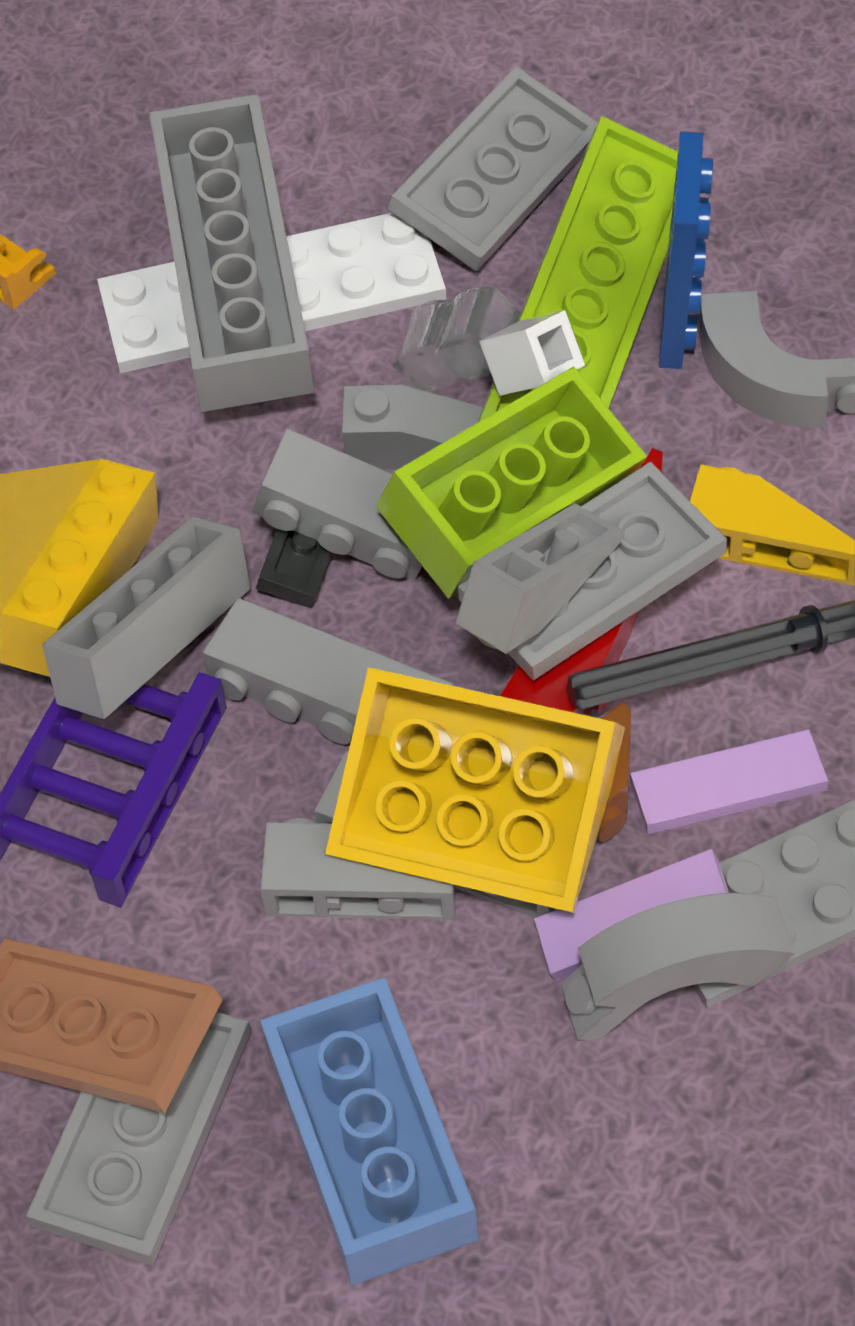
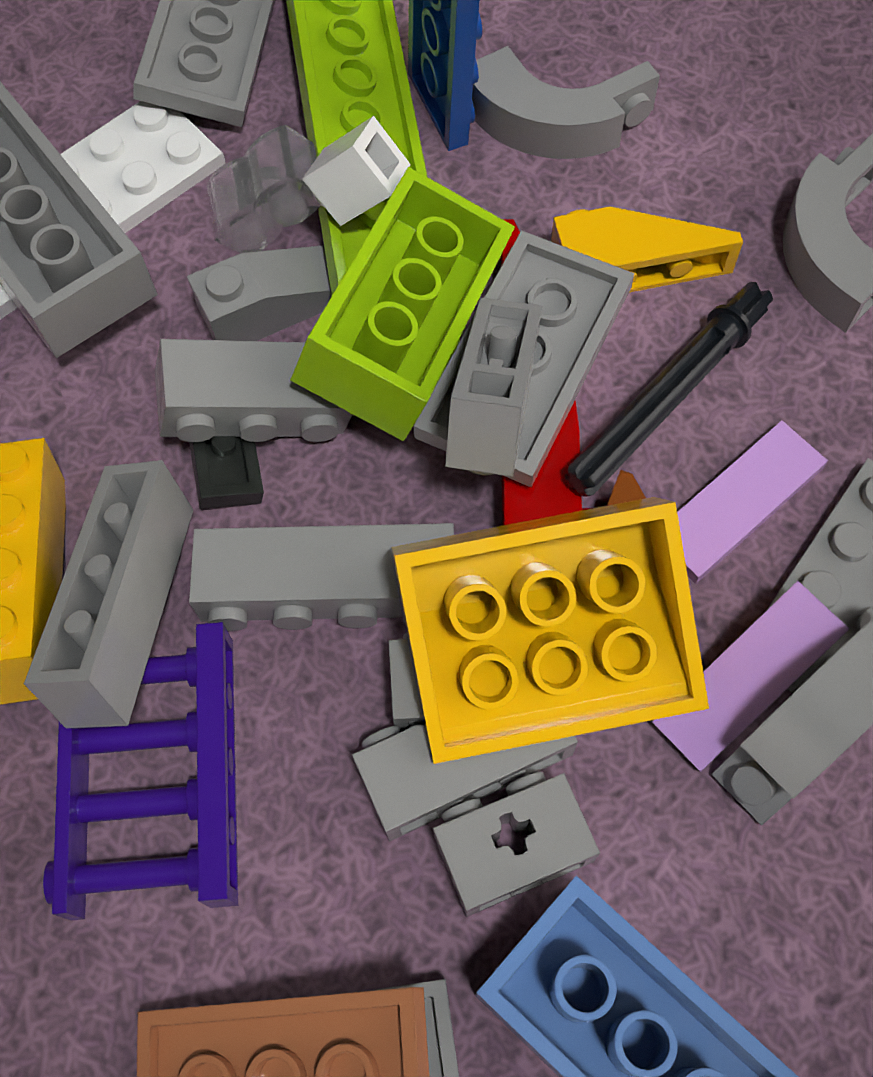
camera: 30 degrees left, 10 degrees up
none -> light grey brick [433,772,600,917]

